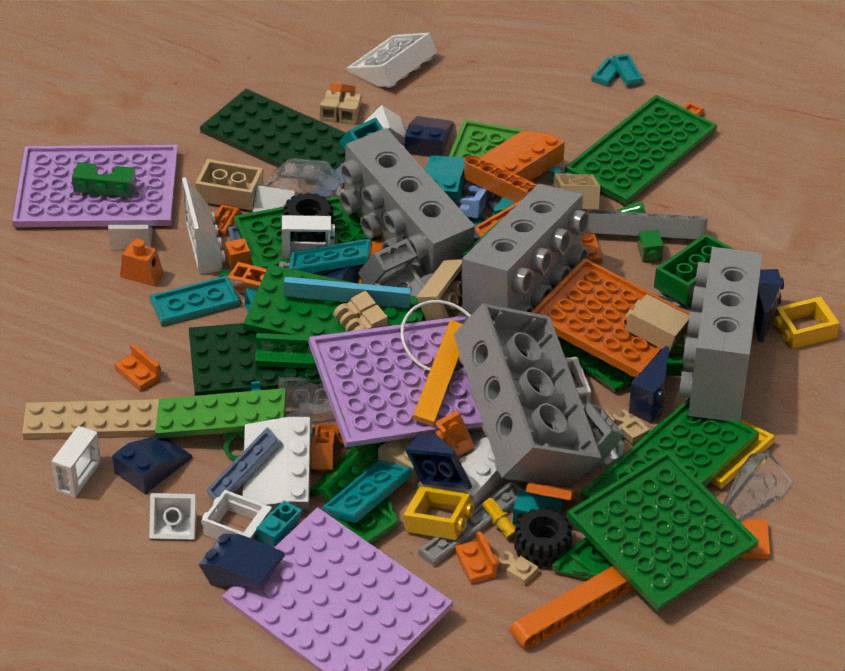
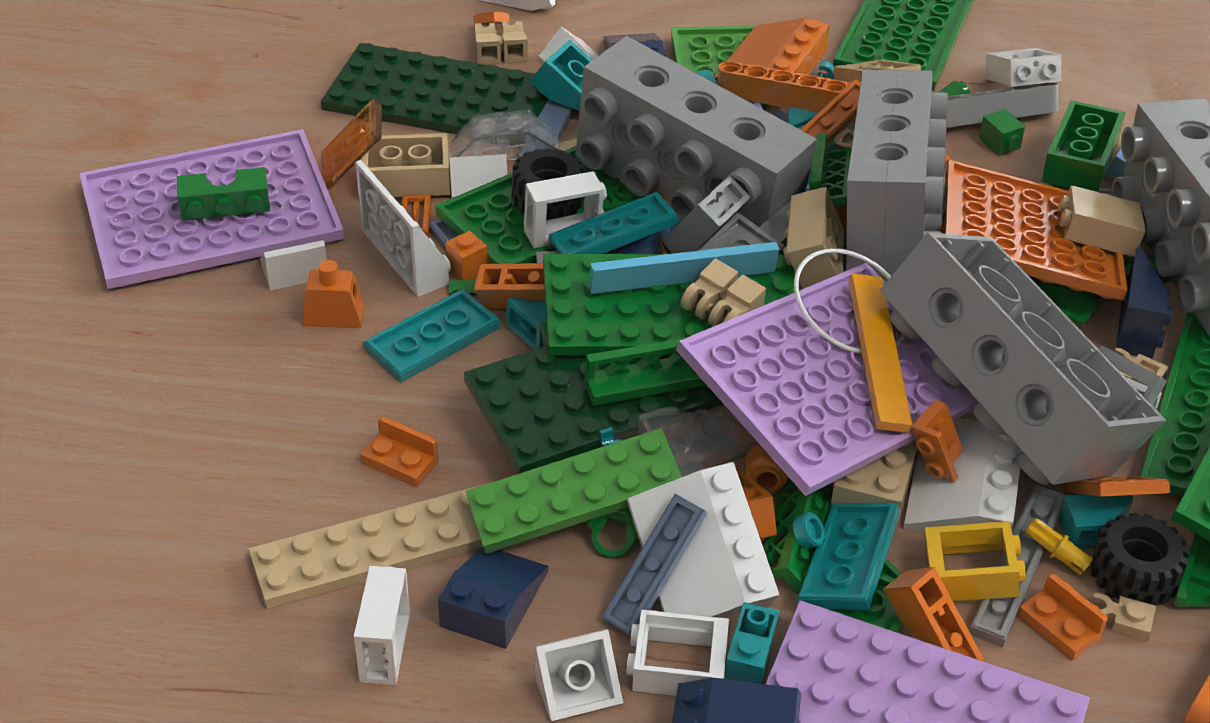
camera: 20 degrees left, 0 degrees up
dark blue slope [405,433,472,489] -> none
none -> clear orange tile [321,99,382,191]
none -> teal tile [793,512,825,549]
none -> orange slope [883,567,985,662]
none -> white window [986,48,1062,87]

